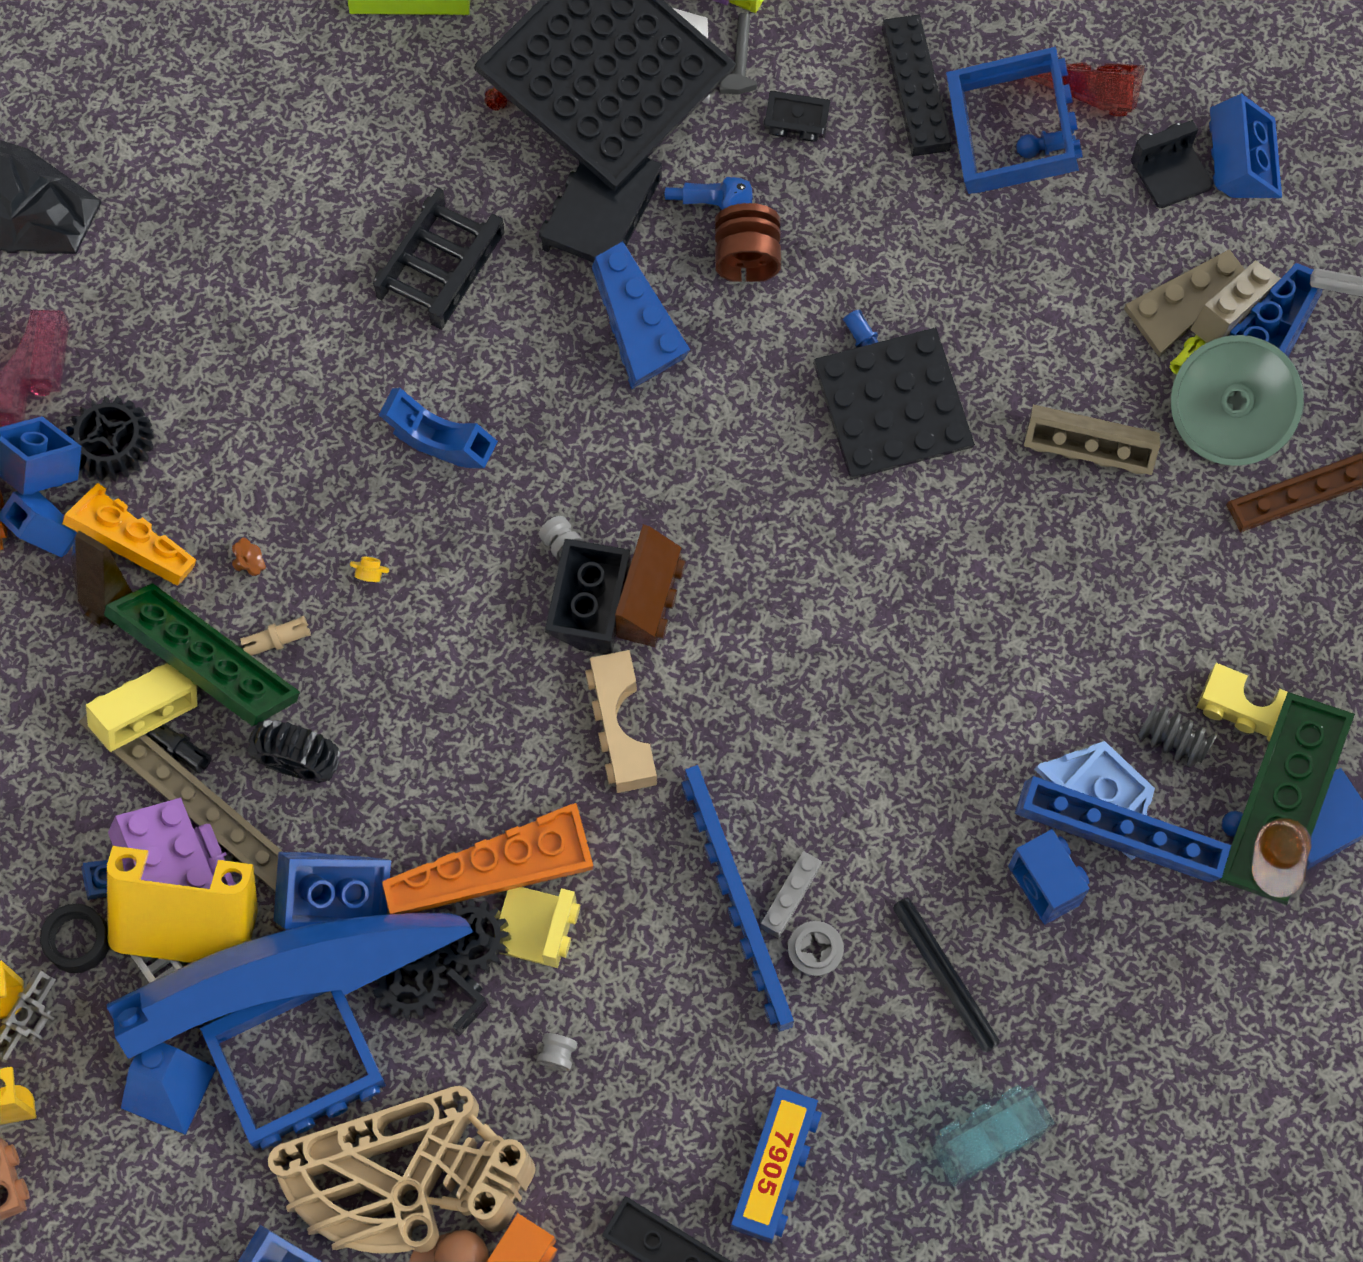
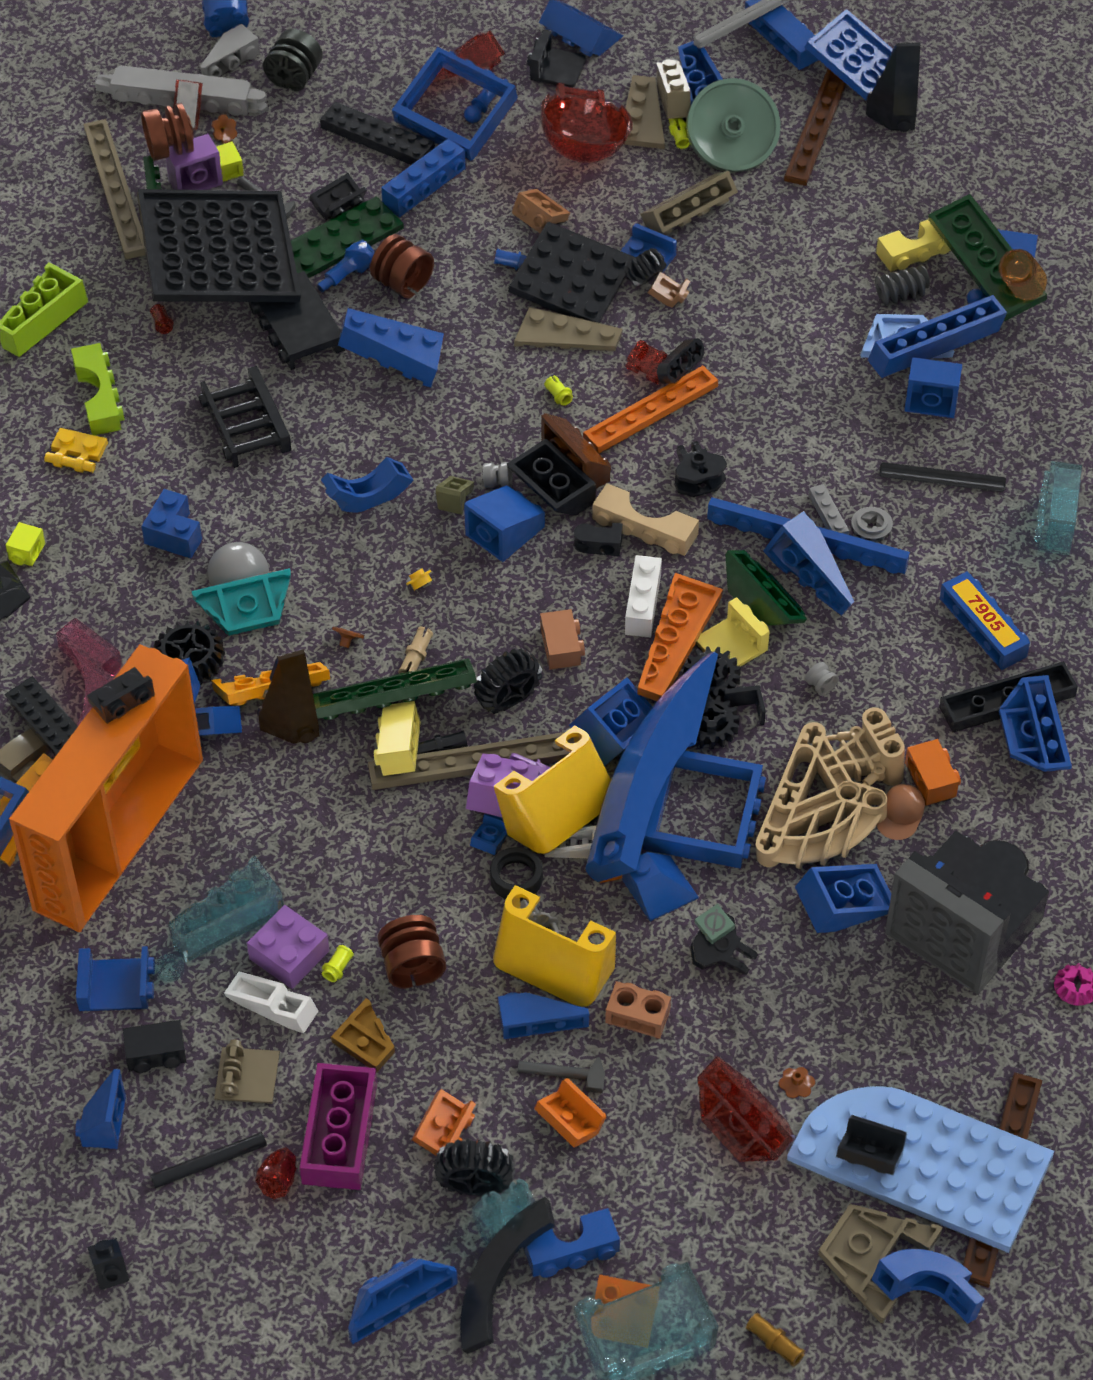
camera: 50 degrees left, 15 degrees down
none -> neon yellow brick [6,522,46,566]
none -> yellow plate [44,428,108,473]
none -> lime arch [71,343,125,435]
none -> blue brick [141,489,202,558]
none -> teal wing [192,568,291,636]
none -> light grey piece [207,542,269,586]
none -> dark green plate [291,196,404,278]
none -> blue brick [381,139,466,218]
none -> olive slope [436,476,474,515]
none -> blue slope [464,485,545,562]
none -> medium nougat bracket [512,189,570,233]
none -> dark tan wing [514,307,623,351]
none -> clear red windscreen [540,83,633,163]
none -> nougat brick [540,609,585,670]
none -> neon yellow pin [544,376,573,406]
none -> black leg [574,523,623,556]
none -> orange plate [583,366,718,454]
none -> blue bracket [621,223,677,273]
none -> black gear [624,248,667,286]
none -> clear red piece [625,340,672,385]
none -> white brick [625,555,662,638]
none -> medium nougat bracket [647,272,690,308]
none -> black beam [657,338,704,384]
none -> black hinge [675,441,727,497]
none -> black hinge [690,912,758,975]
none -> sand green tile [695,904,735,944]
none -> dark green wedge [725,550,807,626]
none -> blue wedge [763,511,854,615]

